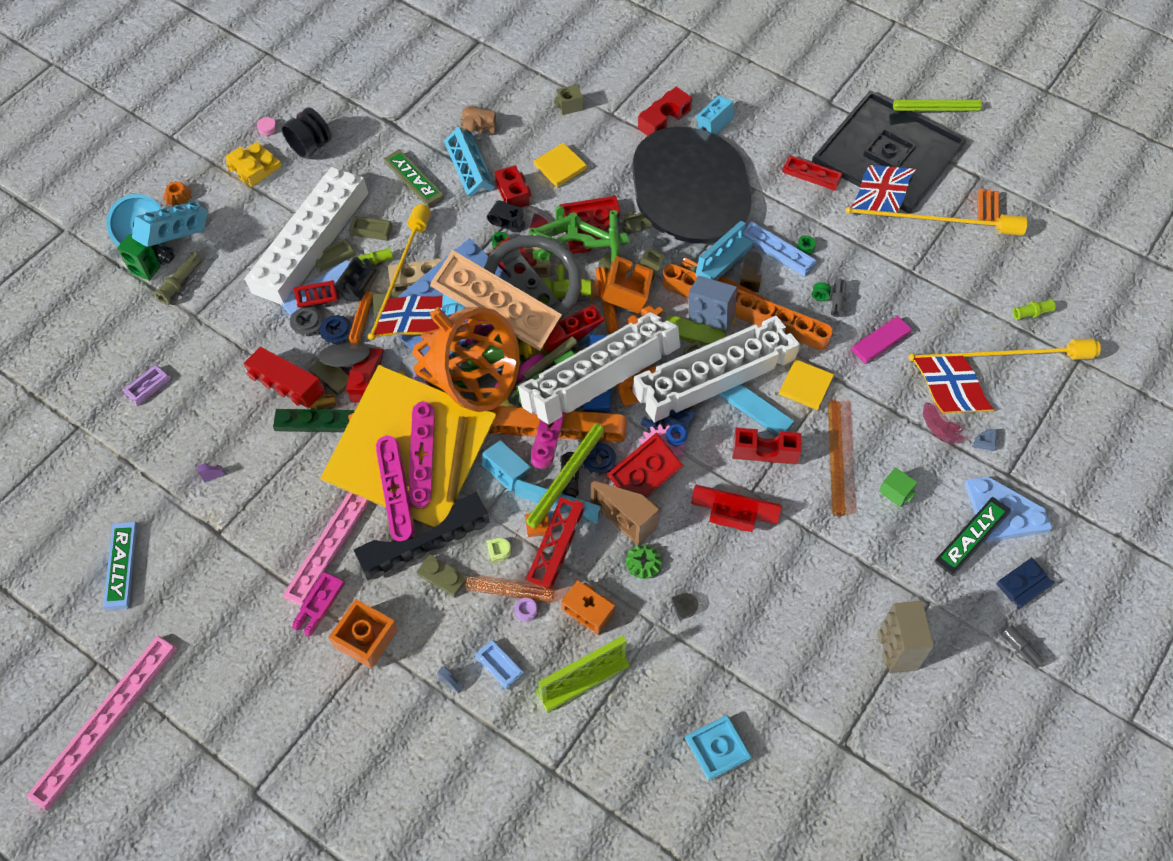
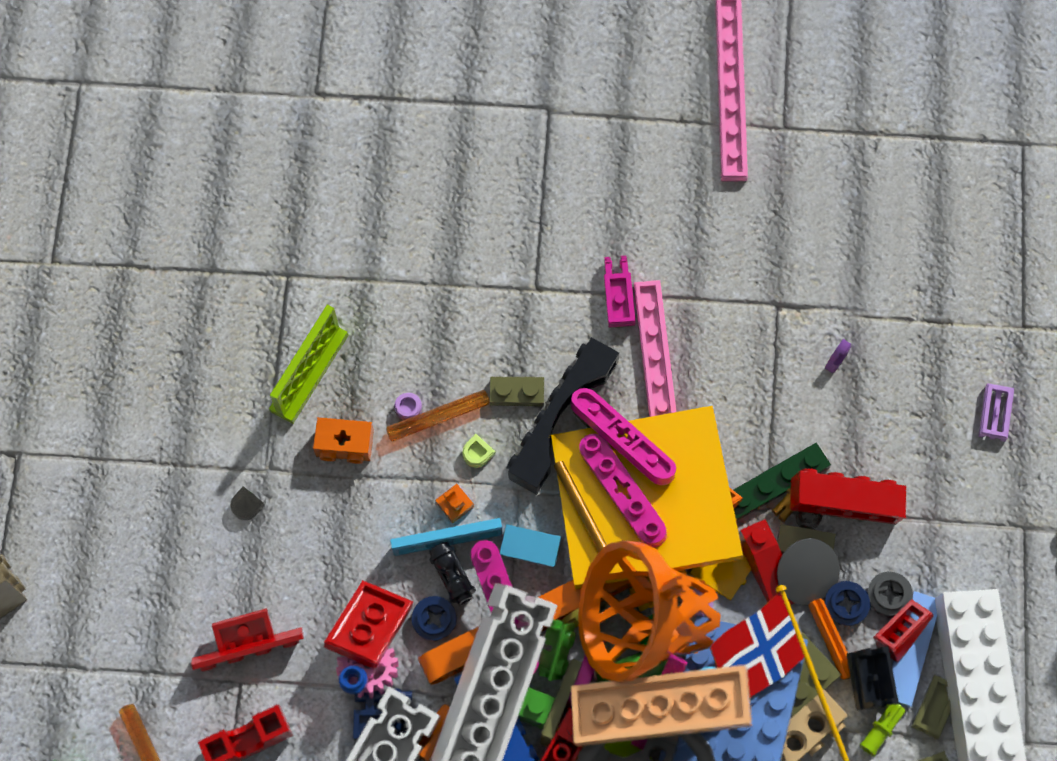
camera: 150 degrees right, 10 degrees up
tile [103,522,137,610] -> none
orange brick [328,599,398,669] -> none
sand blue tile [437,666,463,693] -> none
light blue tile [475,639,524,690] -> none
lime axle [526,423,604,529] -> none
red fence [526,497,586,591] -> none
medium nougat slope [591,481,659,546] -> none
bright green gear [626,544,662,579] -> none
medium azure plate [685,714,752,782] -> none

